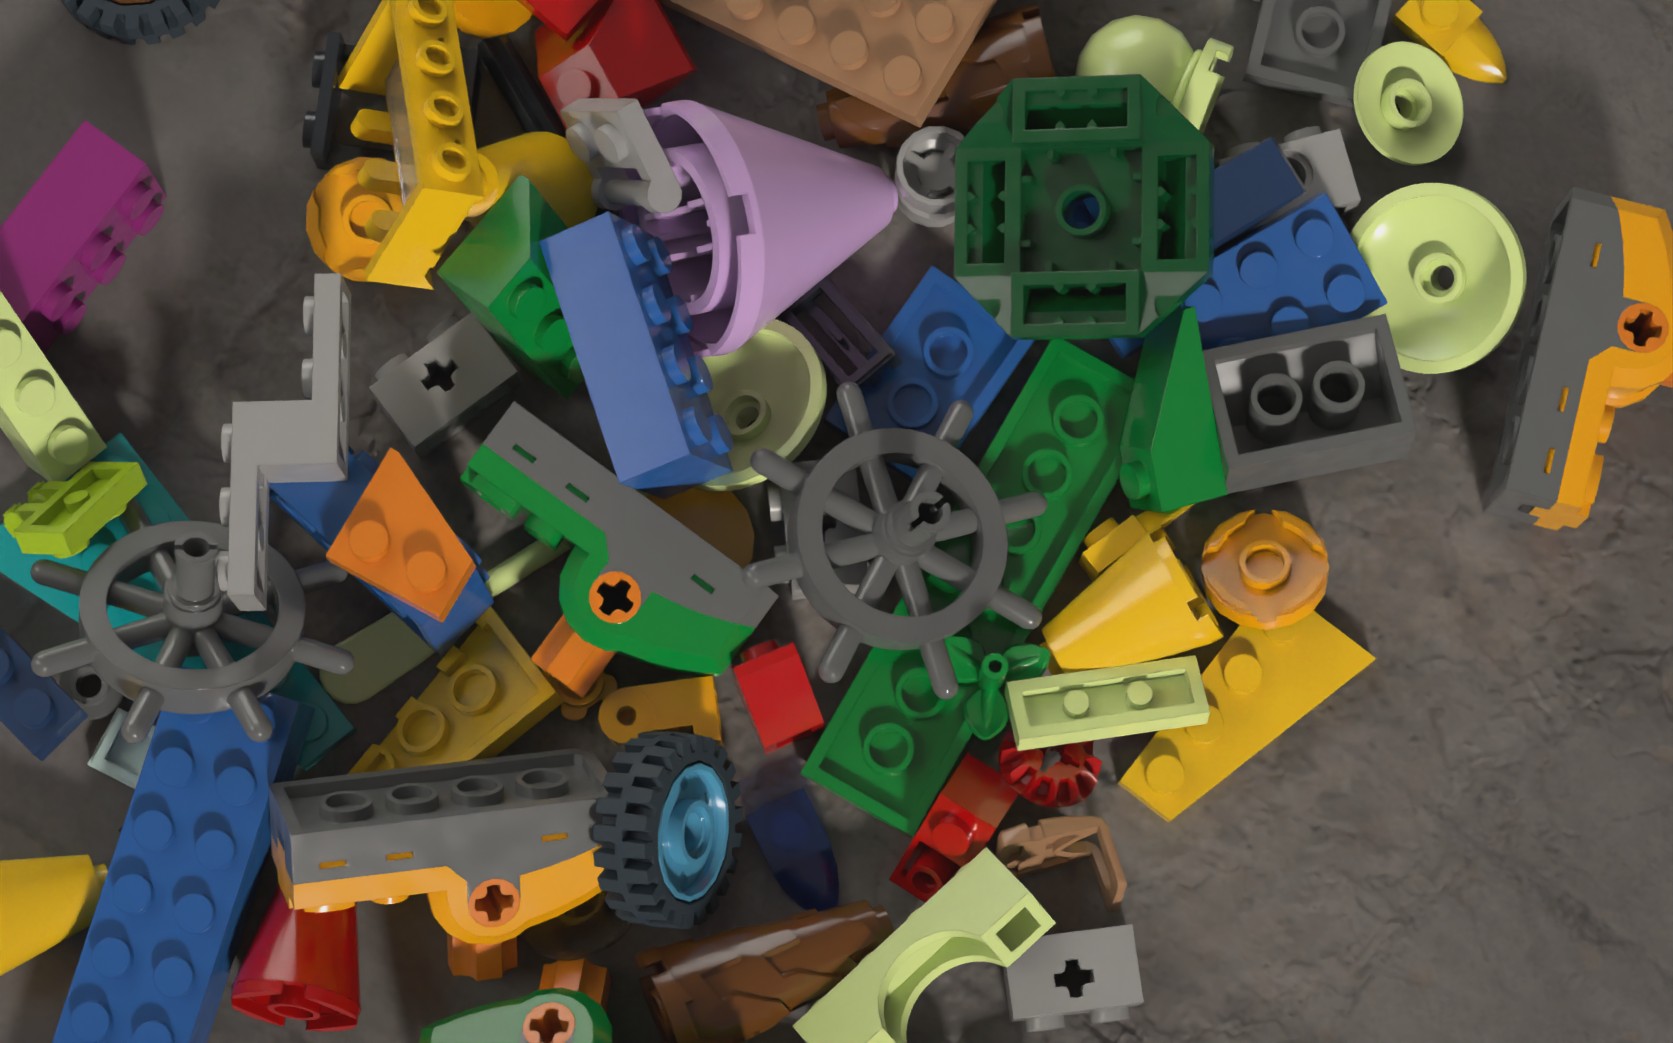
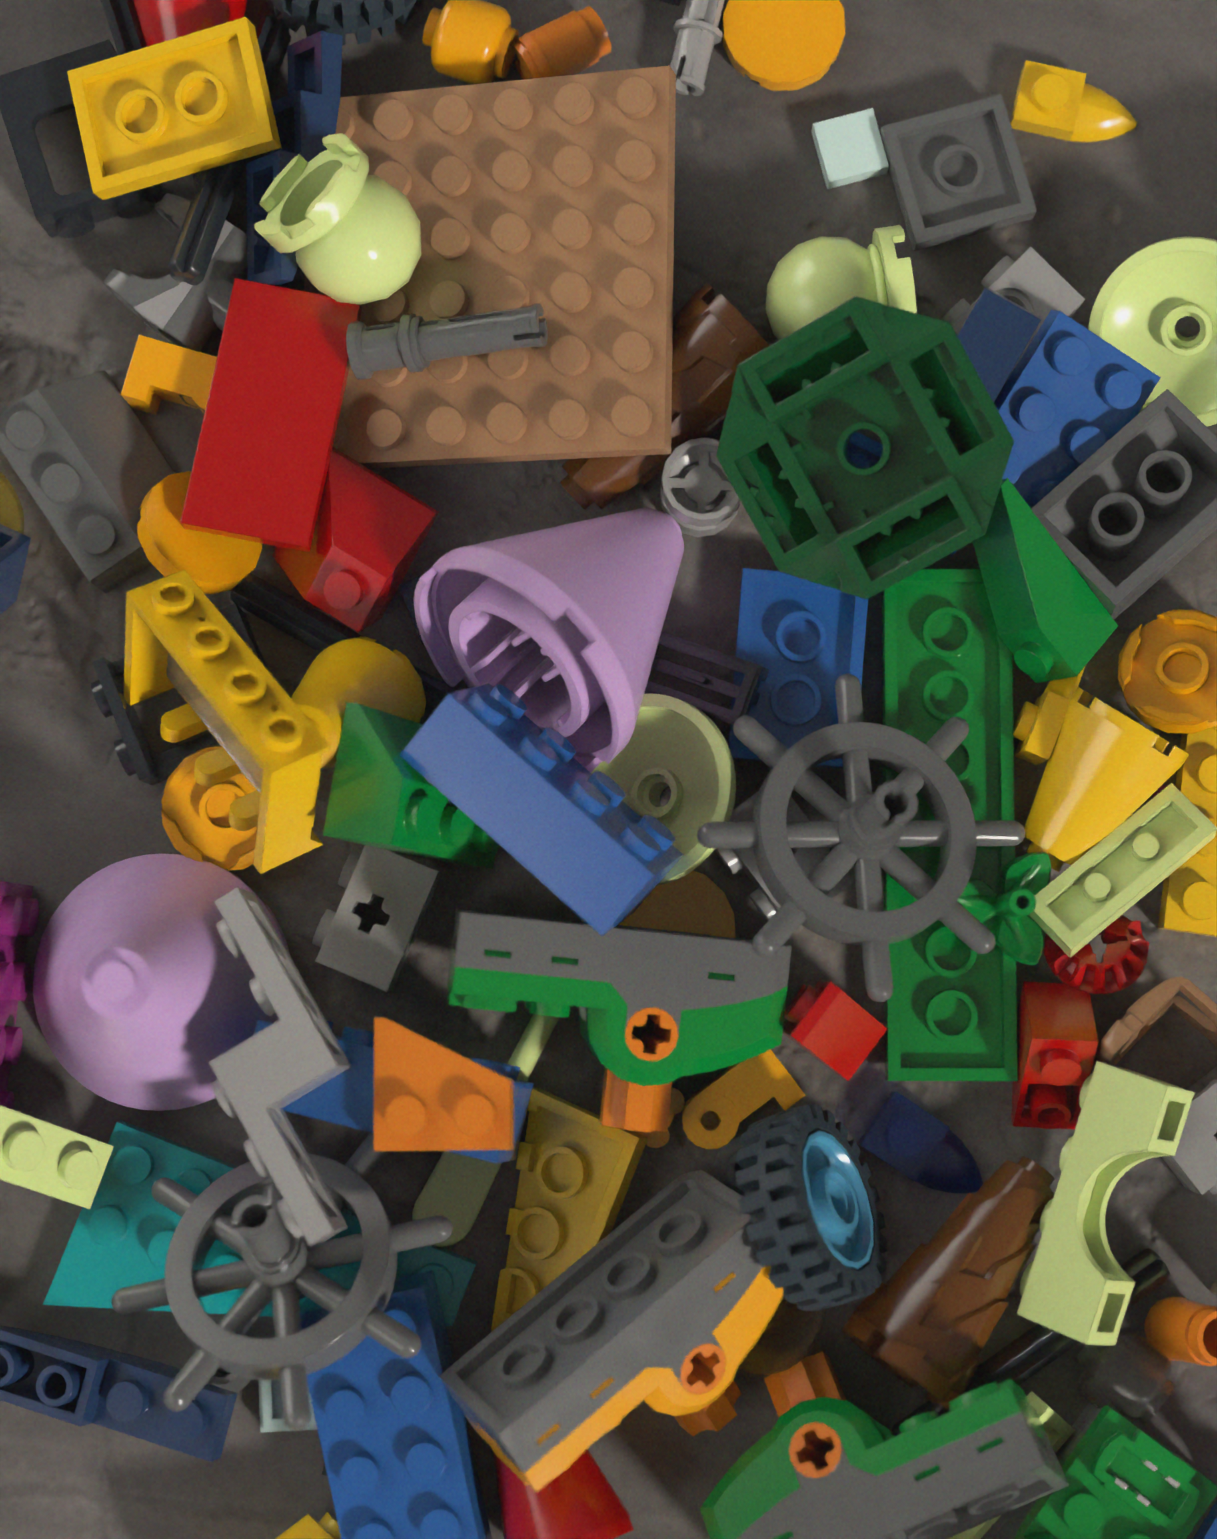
camera: 25 degrees left, 5 degrees up
lime hinge [3,461,147,558] -> none
light grey plate [560,98,682,214] -> none
yellowish green dish [1354,41,1463,166] -> none
none -> lavender cone [33,854,290,1111]

